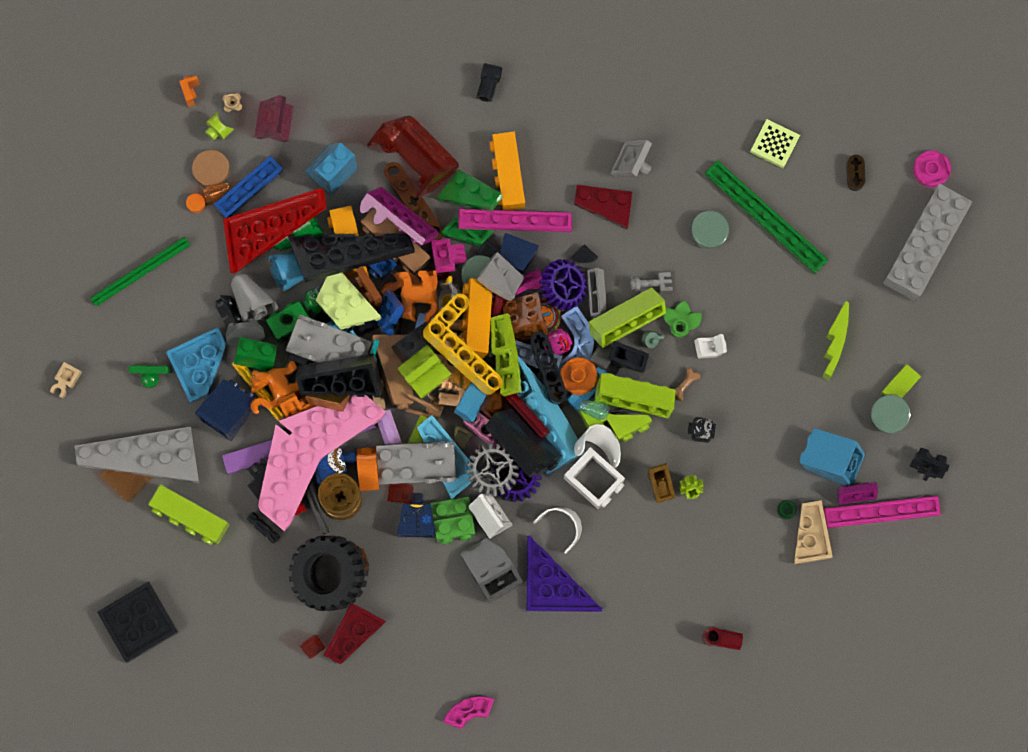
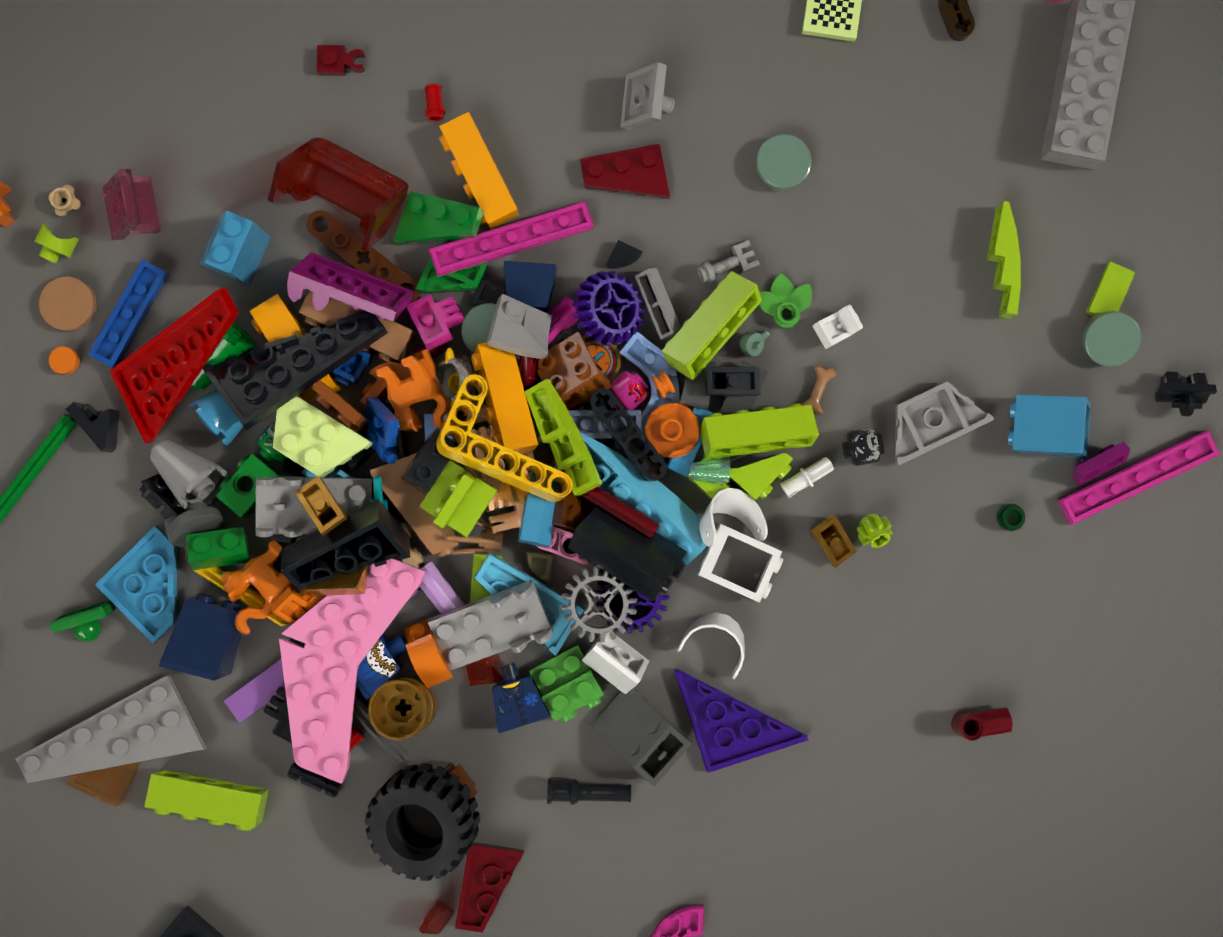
camera: 15 degrees left, 10 degrees up
clear orange cone [201,182,230,204] -> none
black piece [477,63,502,102] -> none
green tile [704,160,828,274] -> none
tan wing [794,500,833,565] -> none
none -> black slope [66,402,119,453]
none -> pearl gold slope [295,476,347,536]
none -> dark red plate [316,45,365,76]
none -> red pin [424,84,446,122]
none -> black pin [547,778,631,805]
none -> orange bush [651,370,676,399]
none -> white axle [780,457,834,498]
none -> light grey wing [895,382,994,466]

